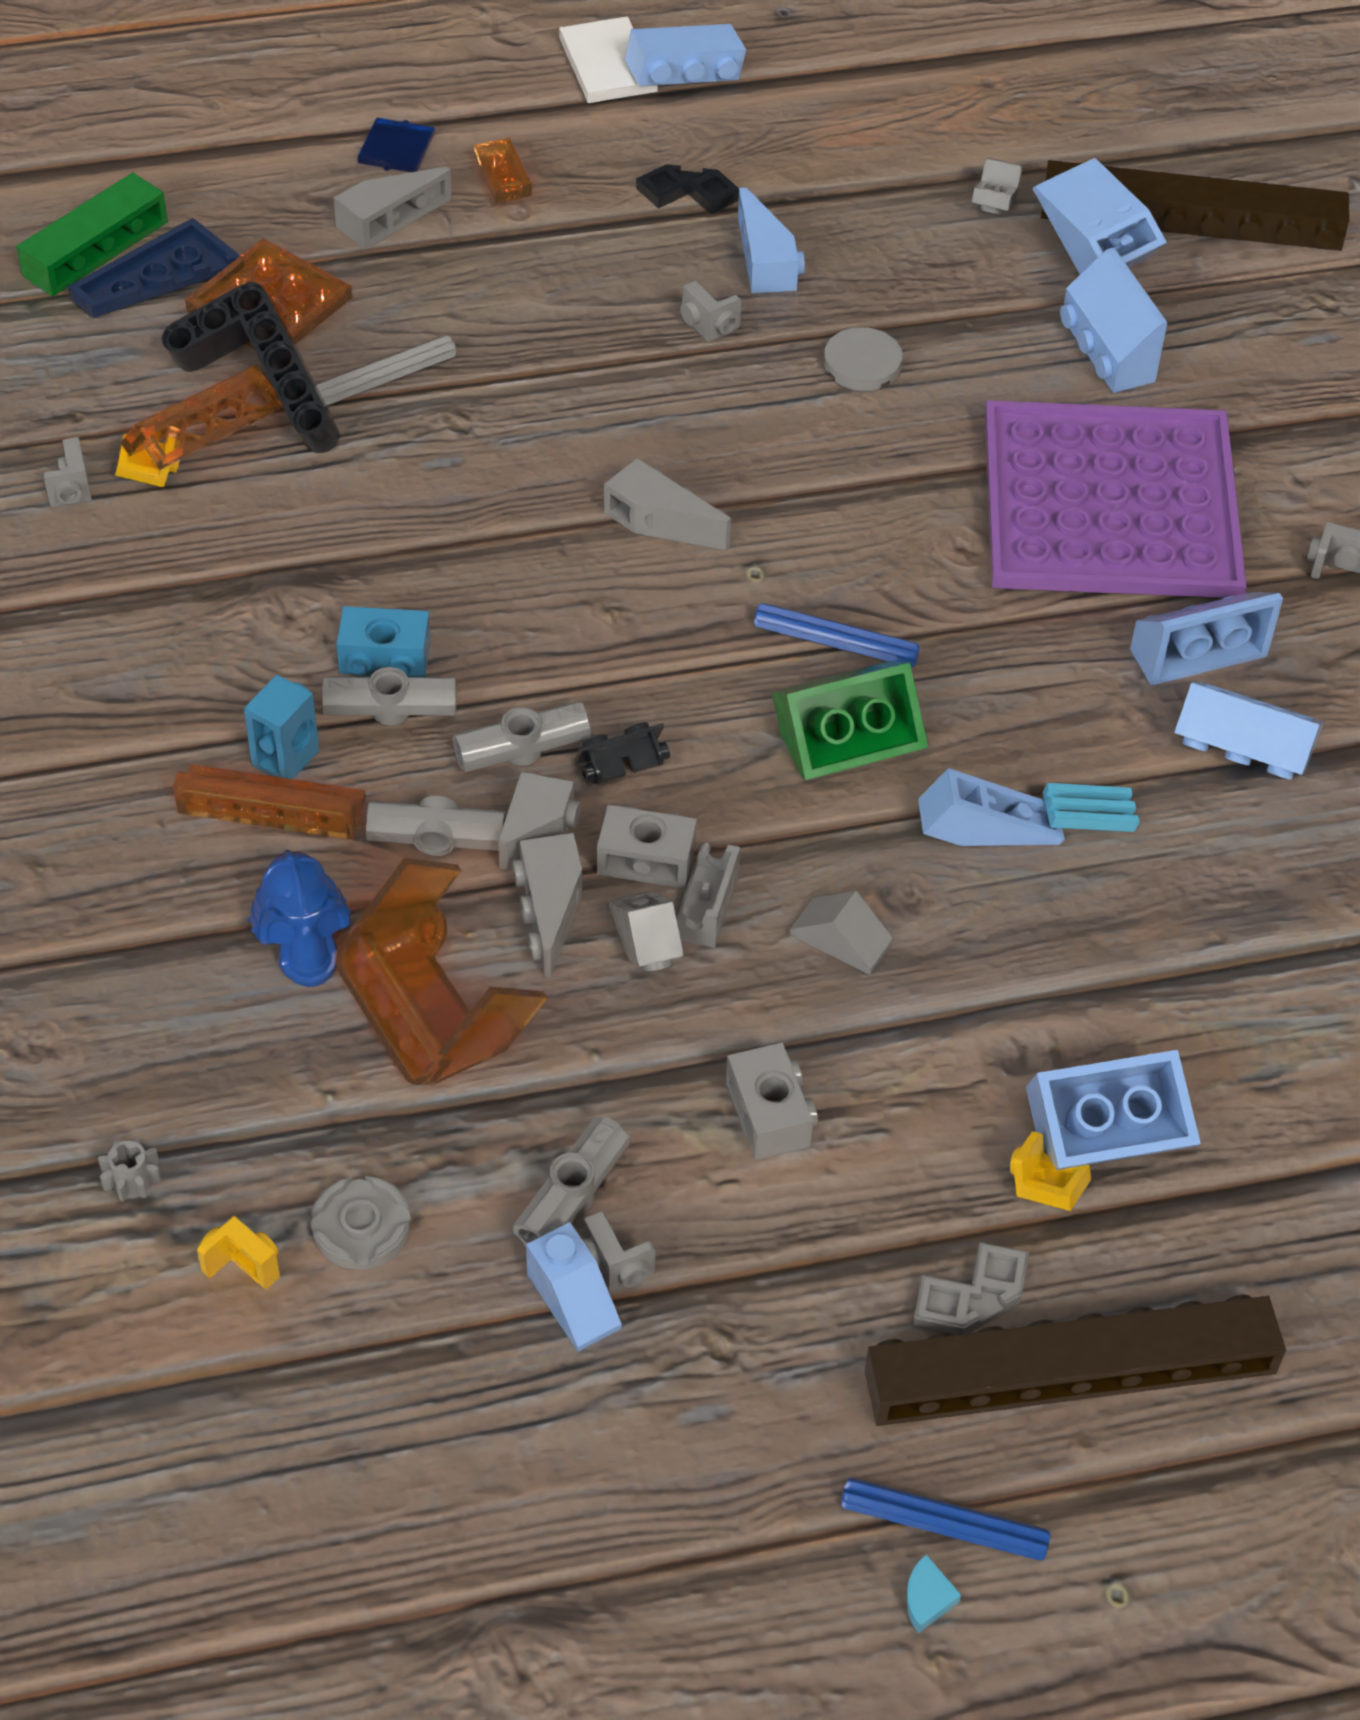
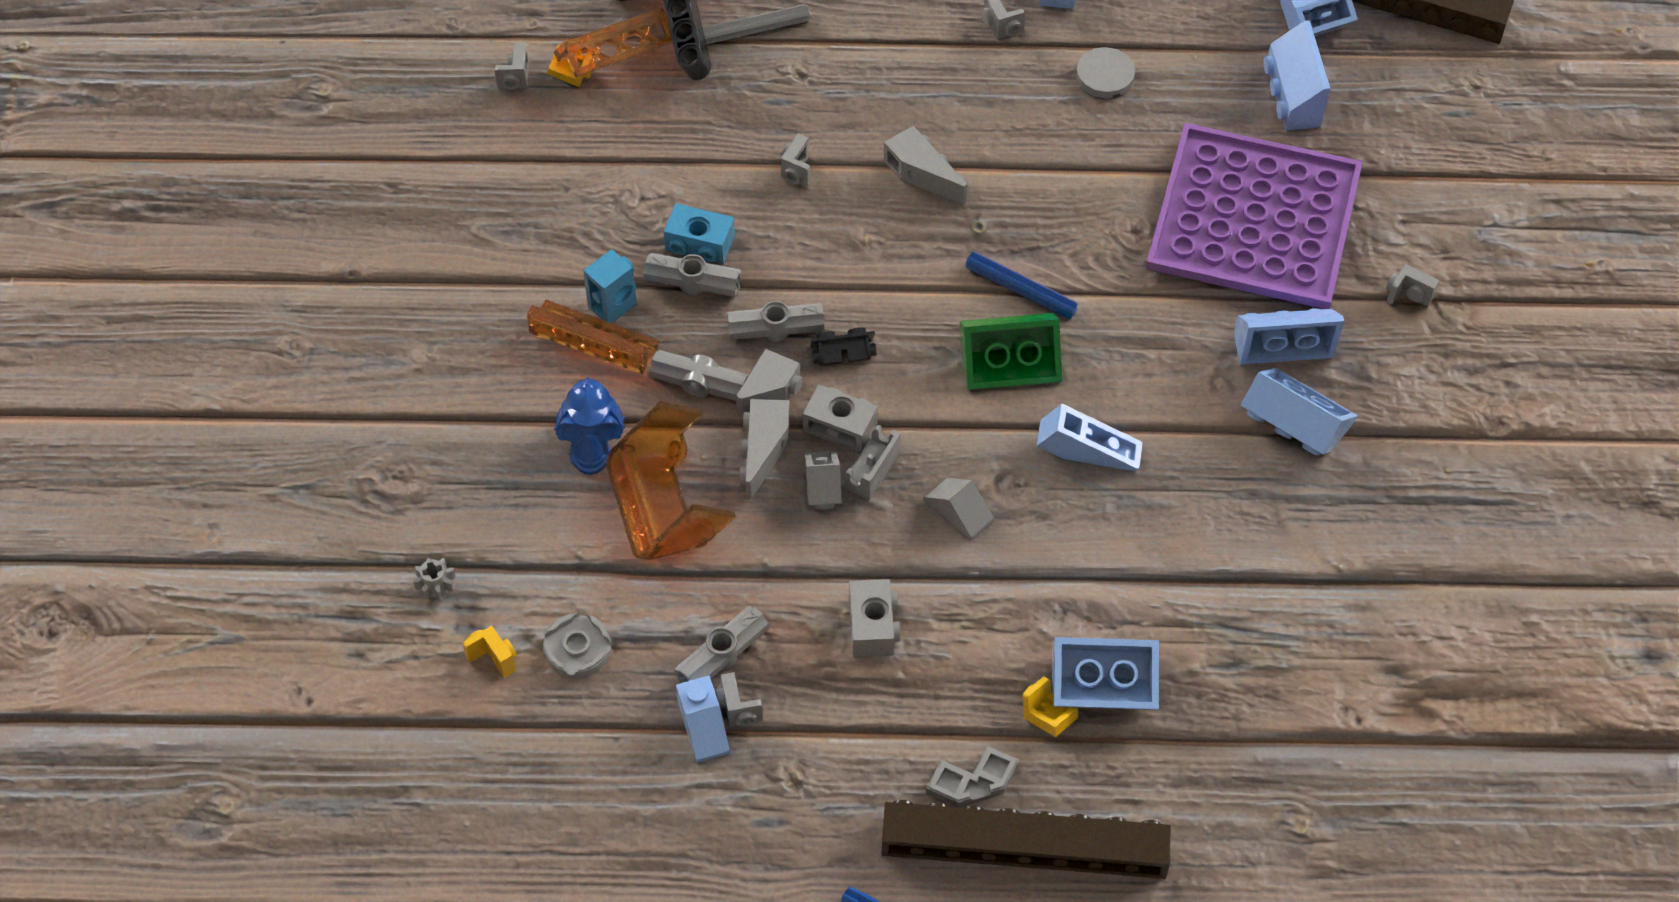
camera: 15 degrees right, 5 degrees up
medium azure tile [1042,783,1140,832] -> none
none -> light grey bracket [781,133,811,188]

